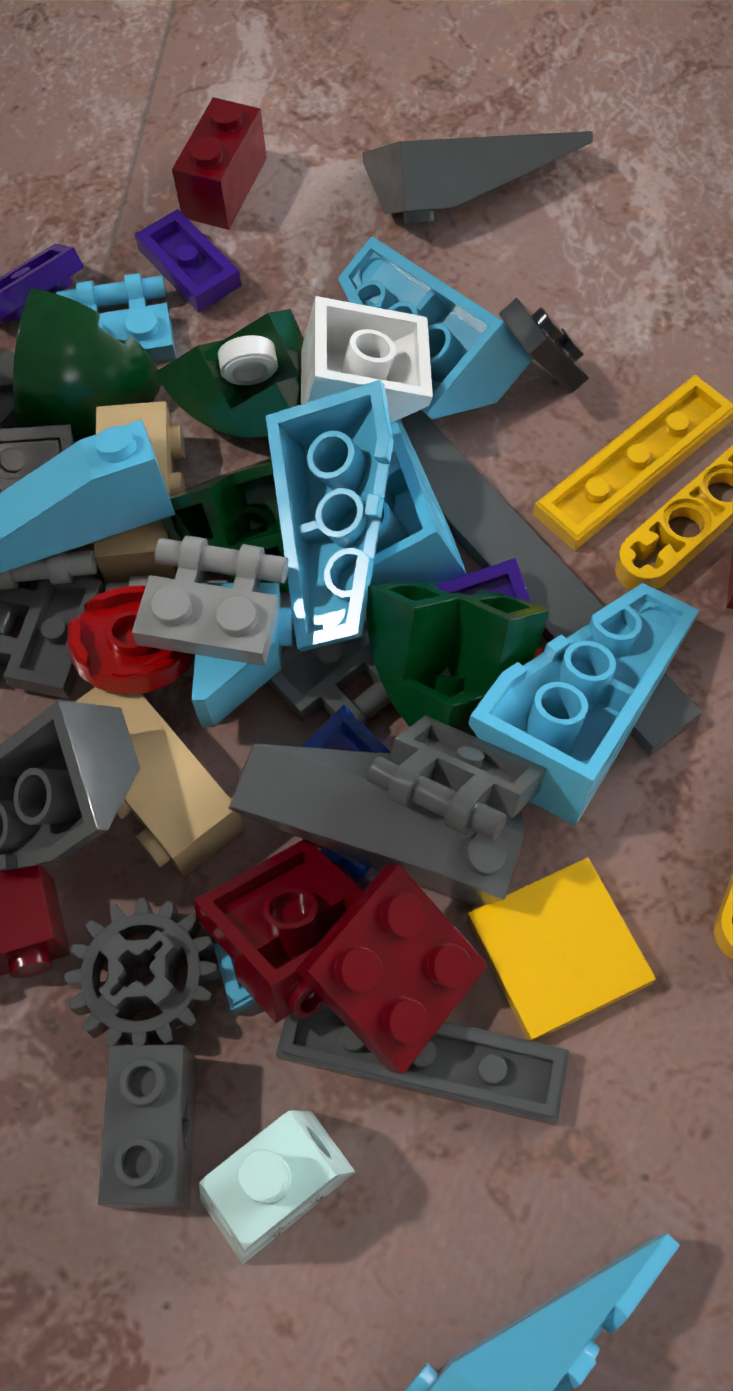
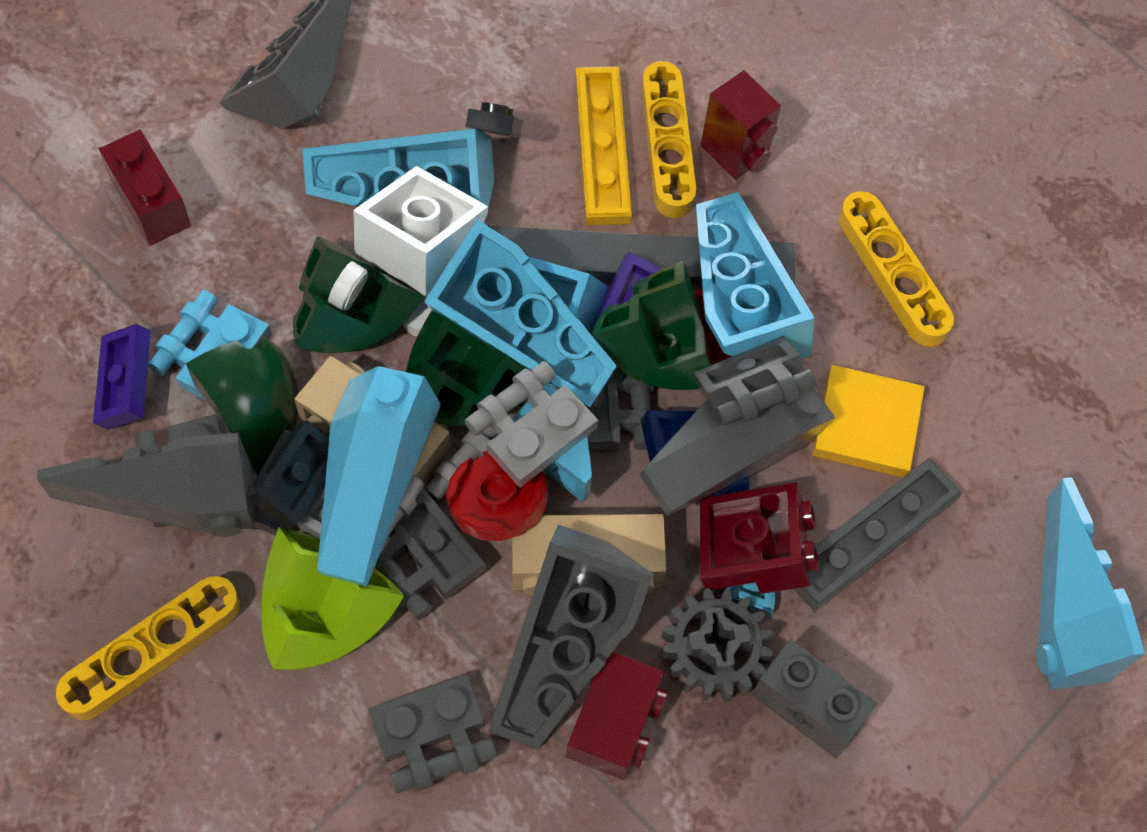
camera: 60 degrees left, 0 degrees up
dark purple plate [135,209,242,313] -> none
light aqua torso [199,1110,355,1264] -> none
dark red plate [295,864,489,1074] -> none

